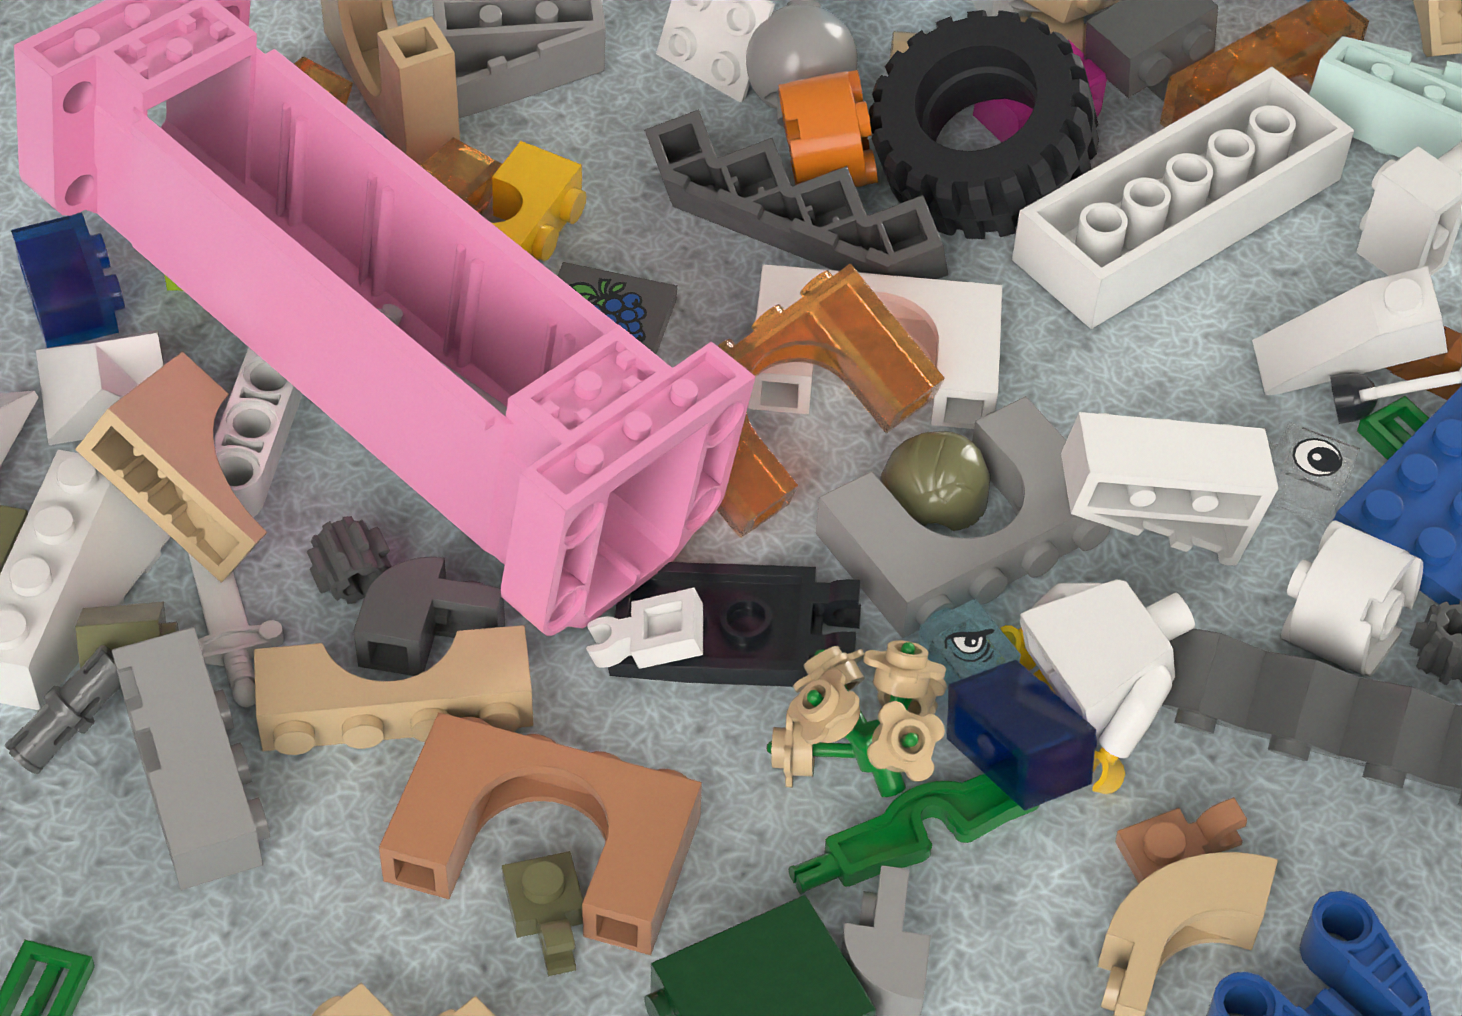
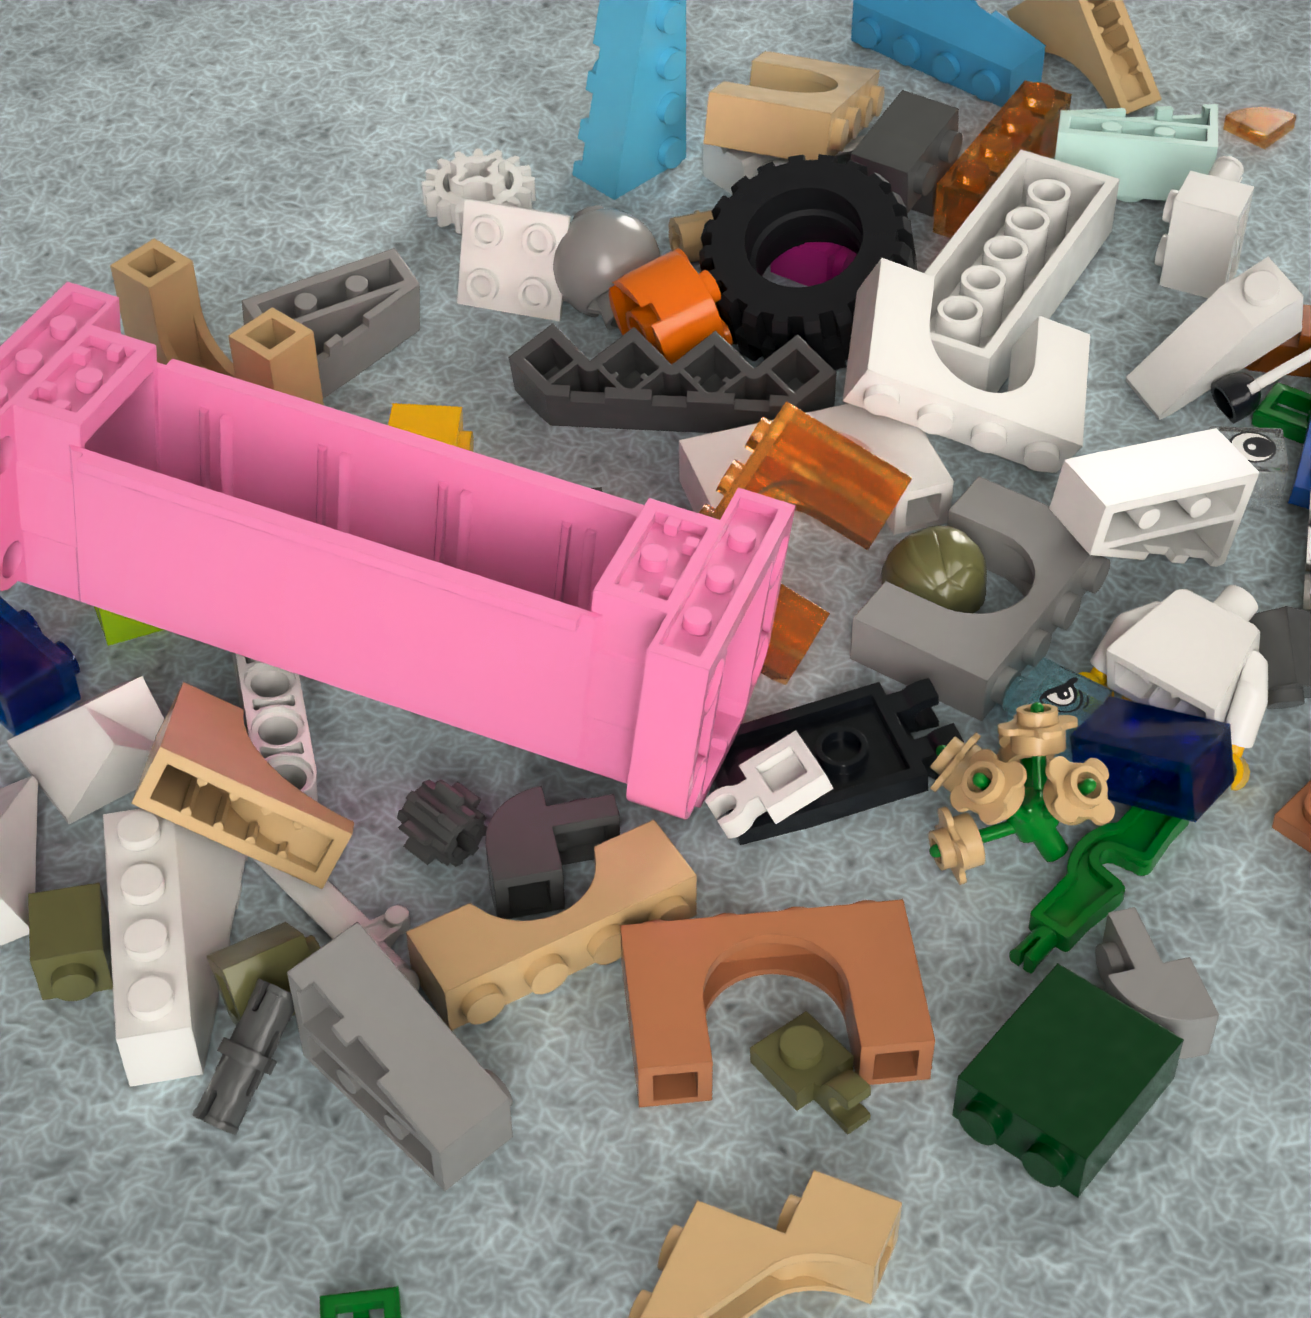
camera: 20 degrees left, 5 degrees down
none -> white arch [843,258,1090,473]

